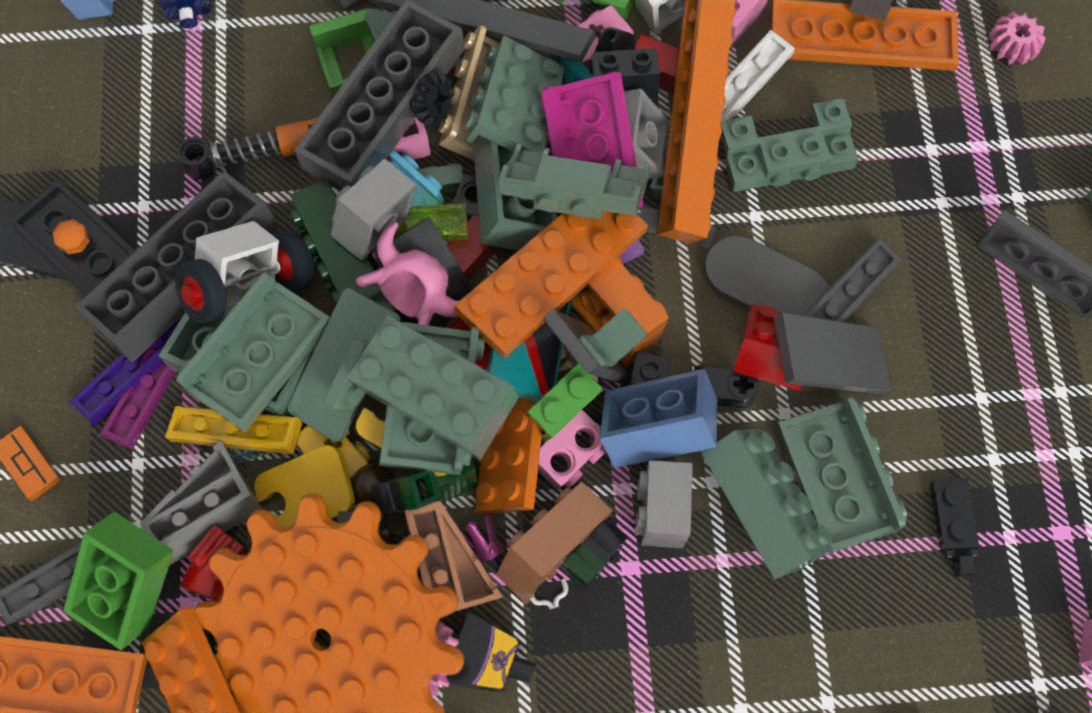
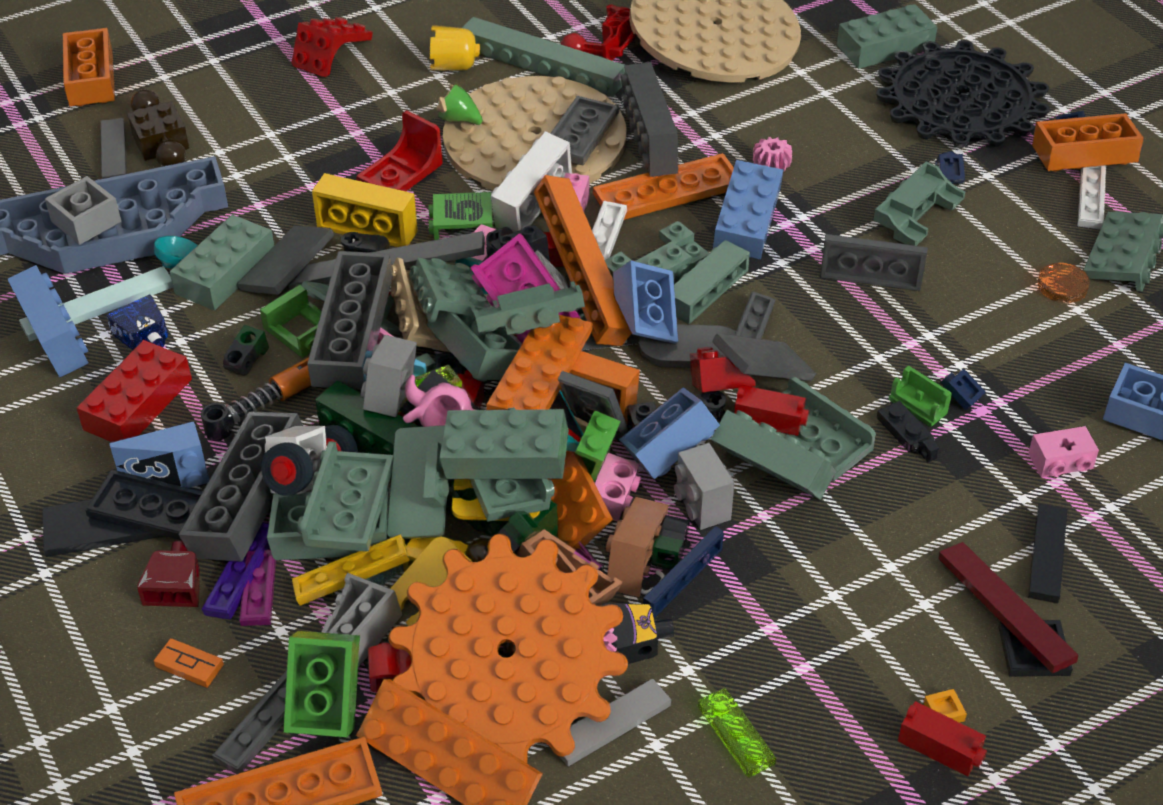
camera: 25 degrees left, 25 degrees down
orange tile [52,219,90,255] -> none
red piece [187,525,247,583] -> none
black gear [412,71,455,125] -> none
sand green bracket [579,309,647,367] -> none
none -> red brick [77,340,192,442]
none -> medium blue slope [109,422,209,488]
none -> dark red torso [137,541,200,607]
none -> leg [223,325,269,376]
none -> medium blue slope [613,261,678,344]
none -> dark blue tile [643,526,724,618]
none -> sand green brick [674,240,750,324]
none -> medium blue brick [713,160,783,259]
none -> red brick [734,385,809,436]
none -> bright green hinge [888,366,952,427]
none -> dark blue bracket [940,368,986,410]

